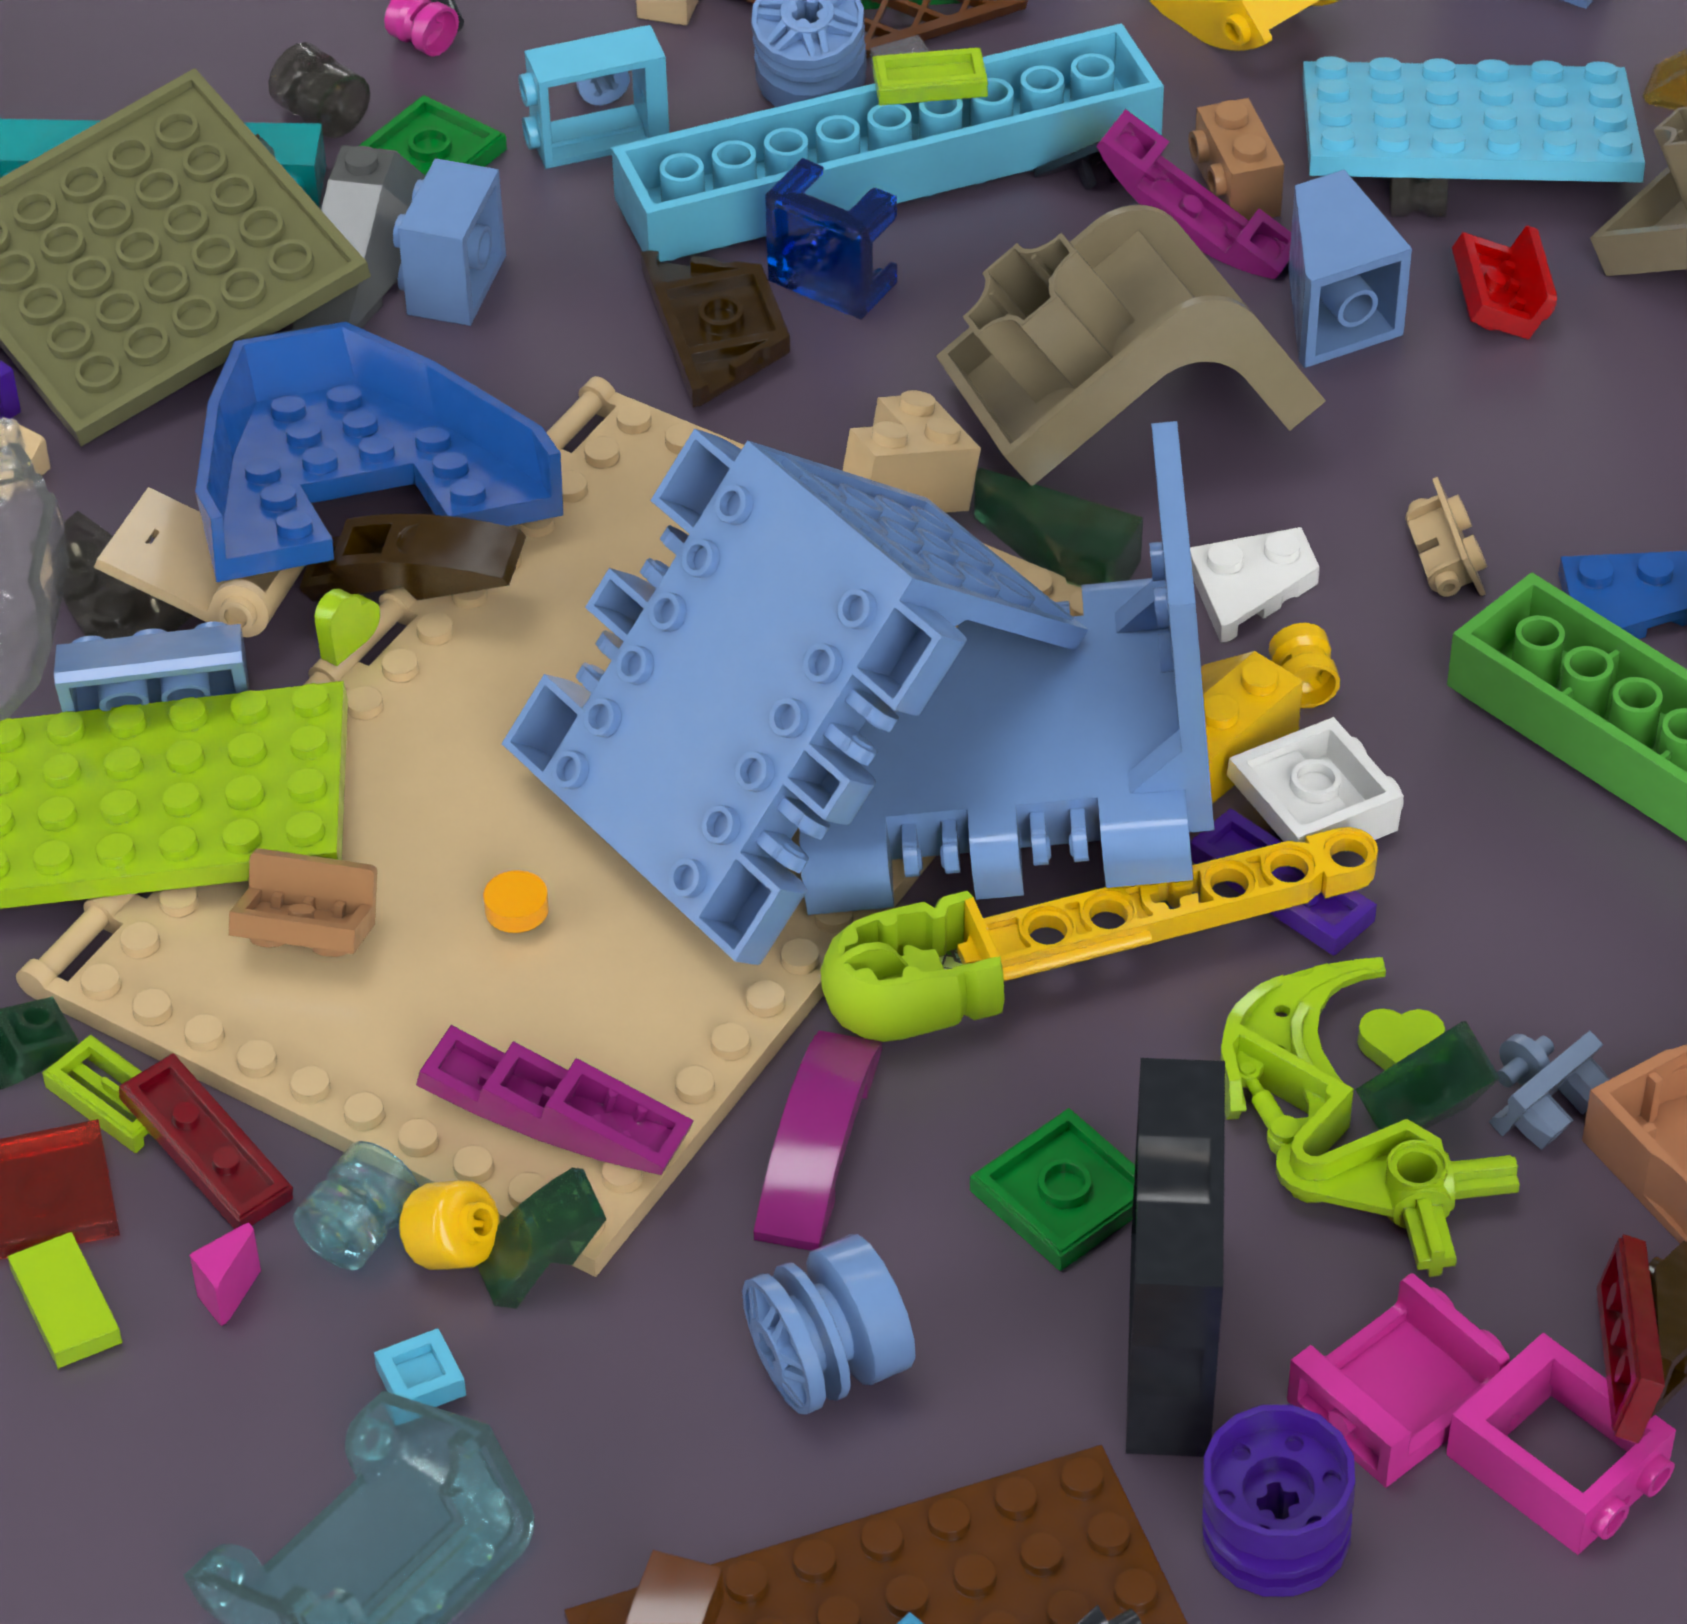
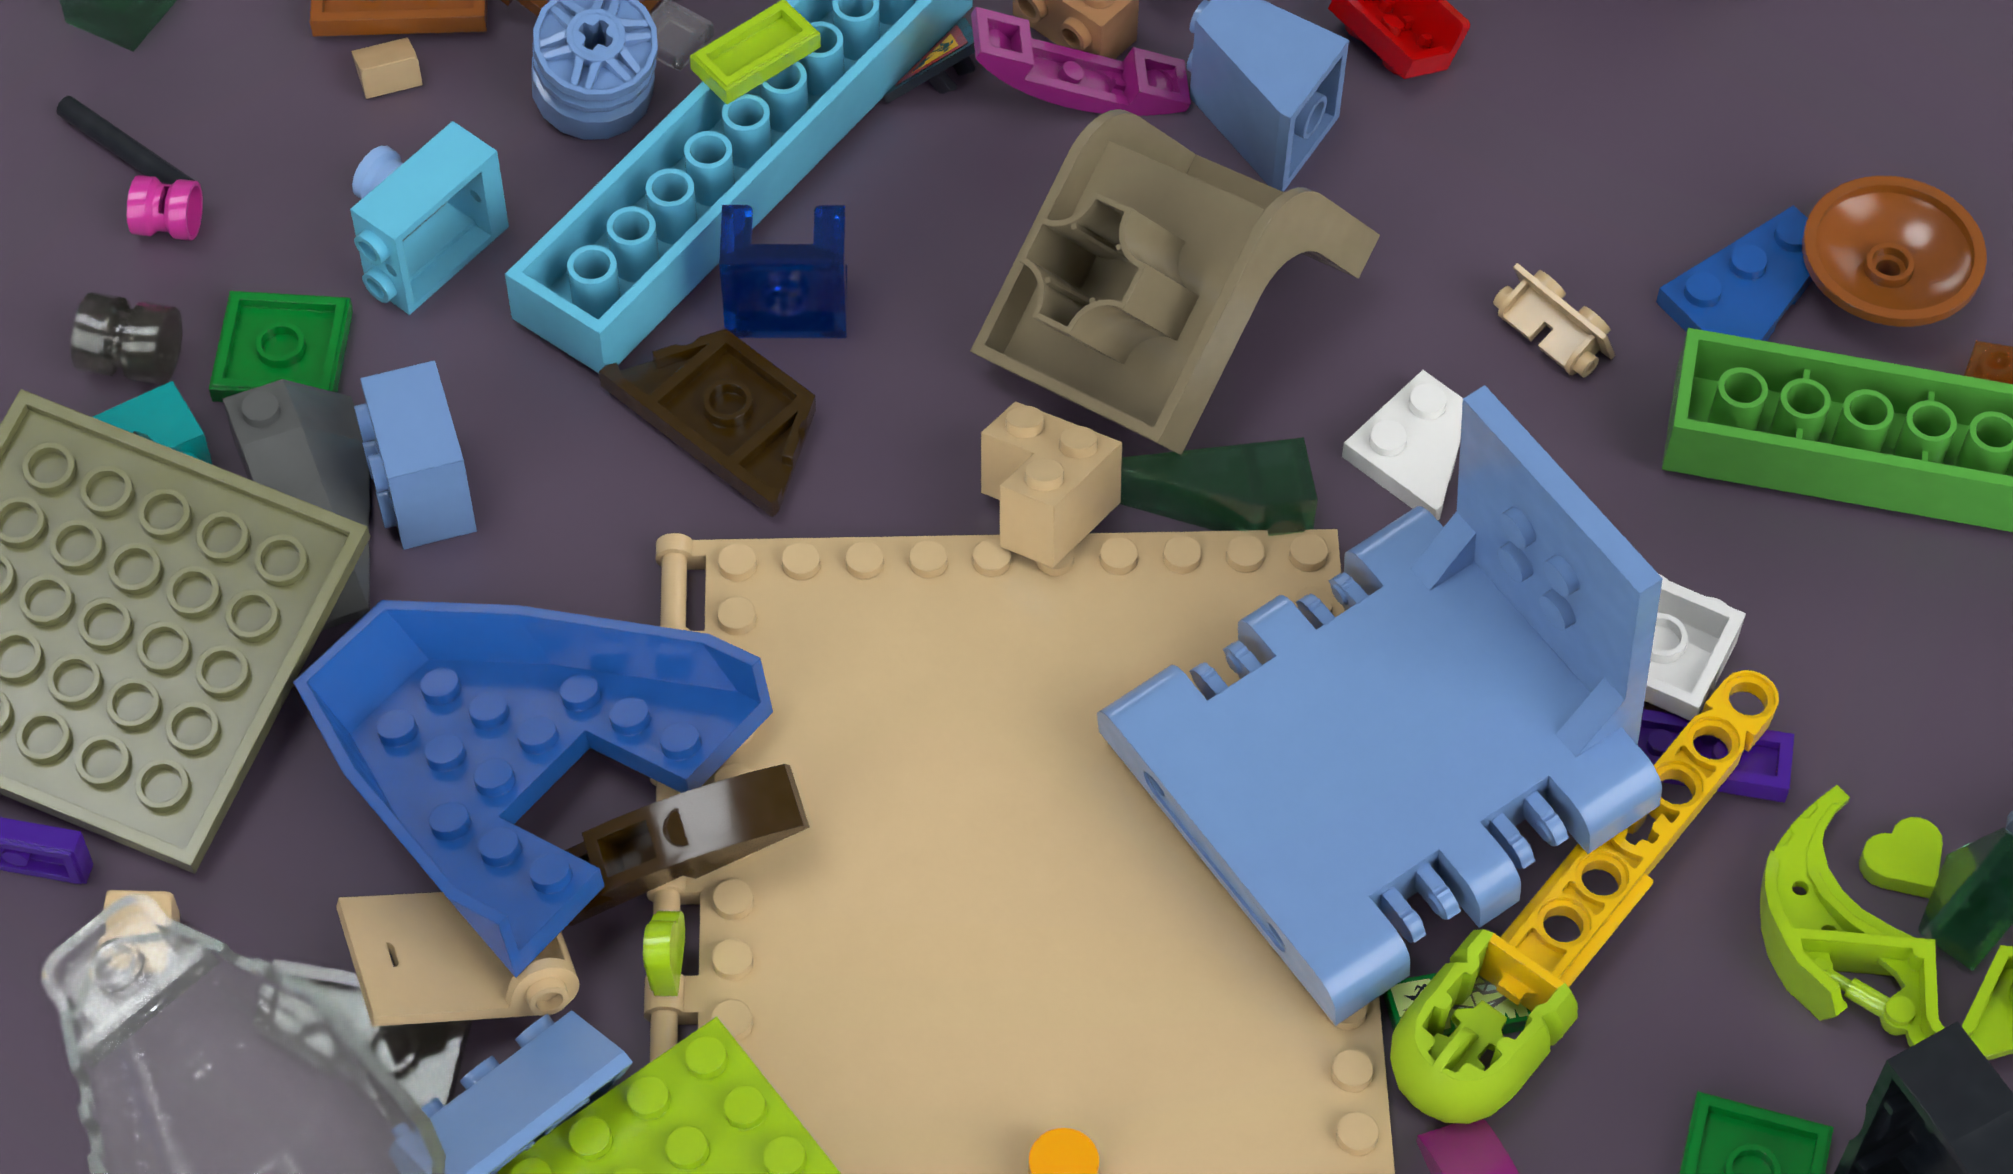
camera: 35 degrees left, 10 degrees up
medium blue bracket [501,429,1088,965] -> none

